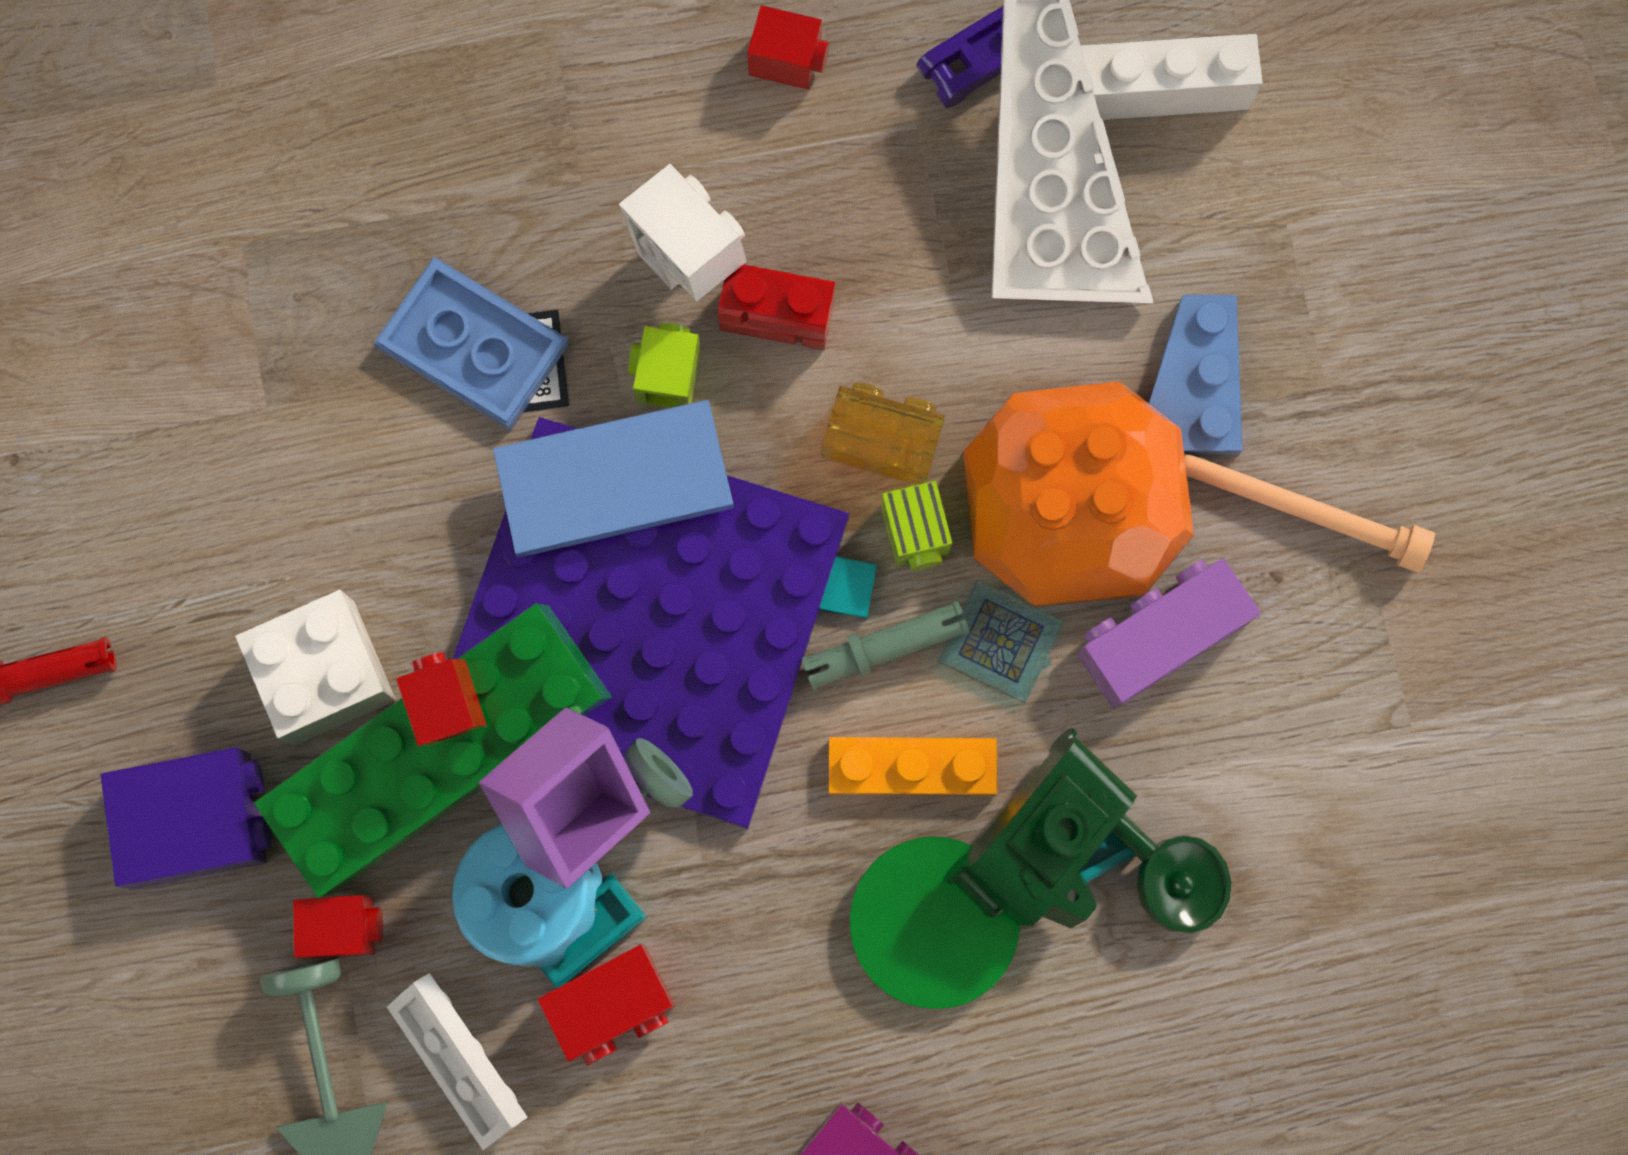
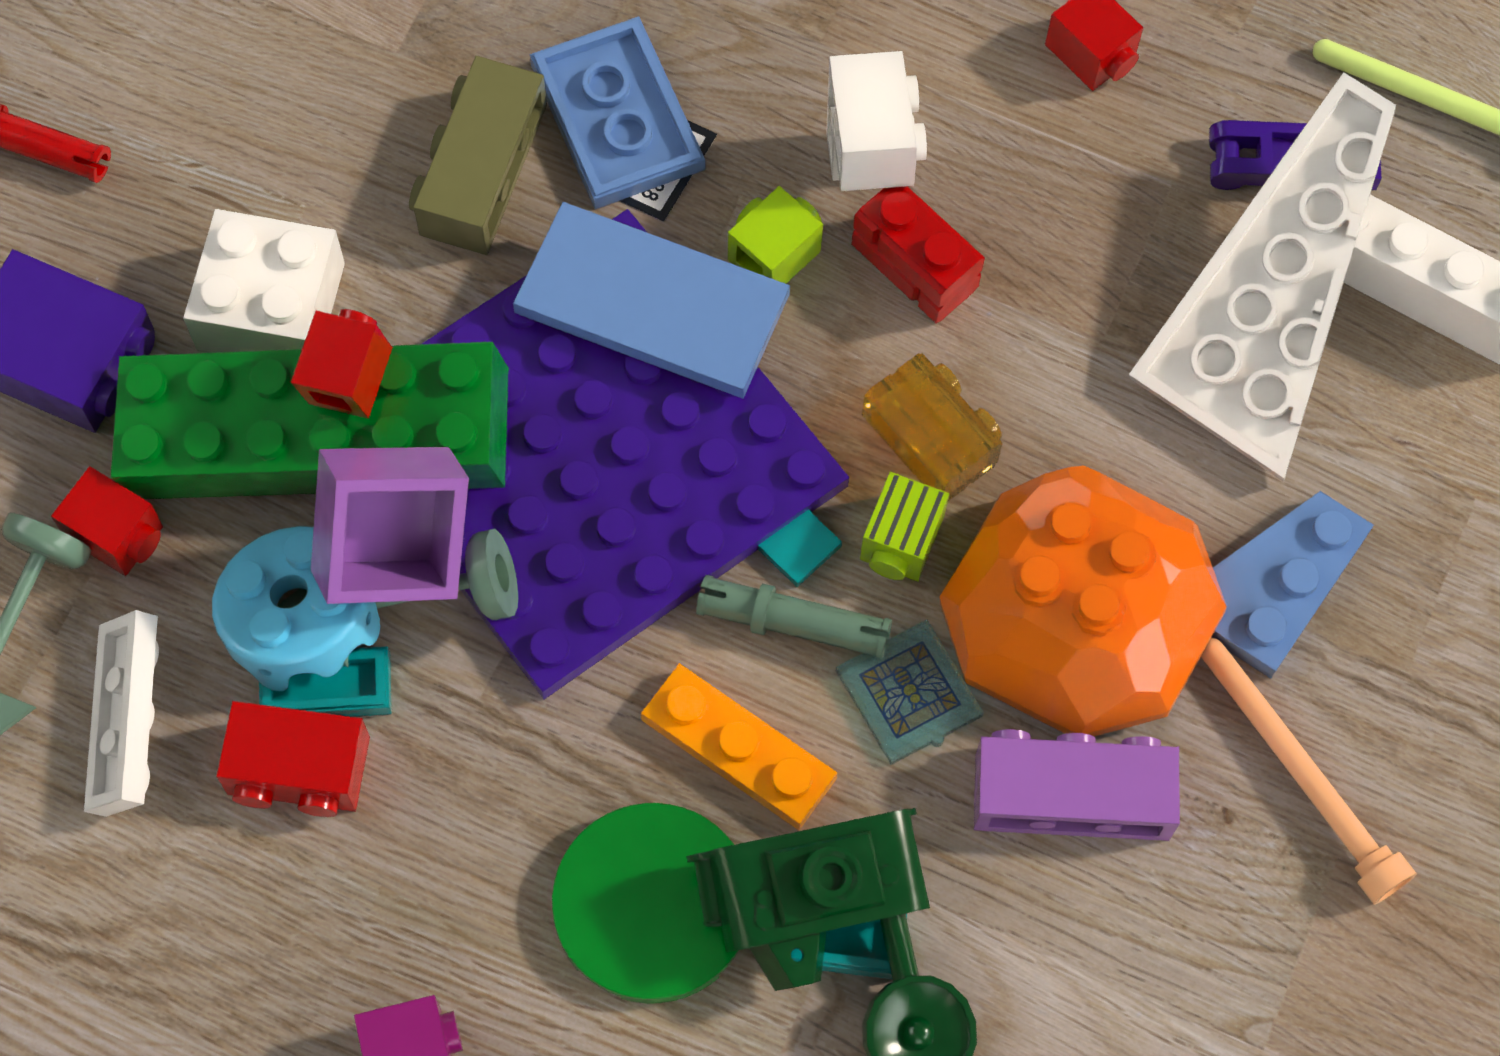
camera: 35 degrees right, 10 degrees down
none -> olive brick [409,56,547,255]

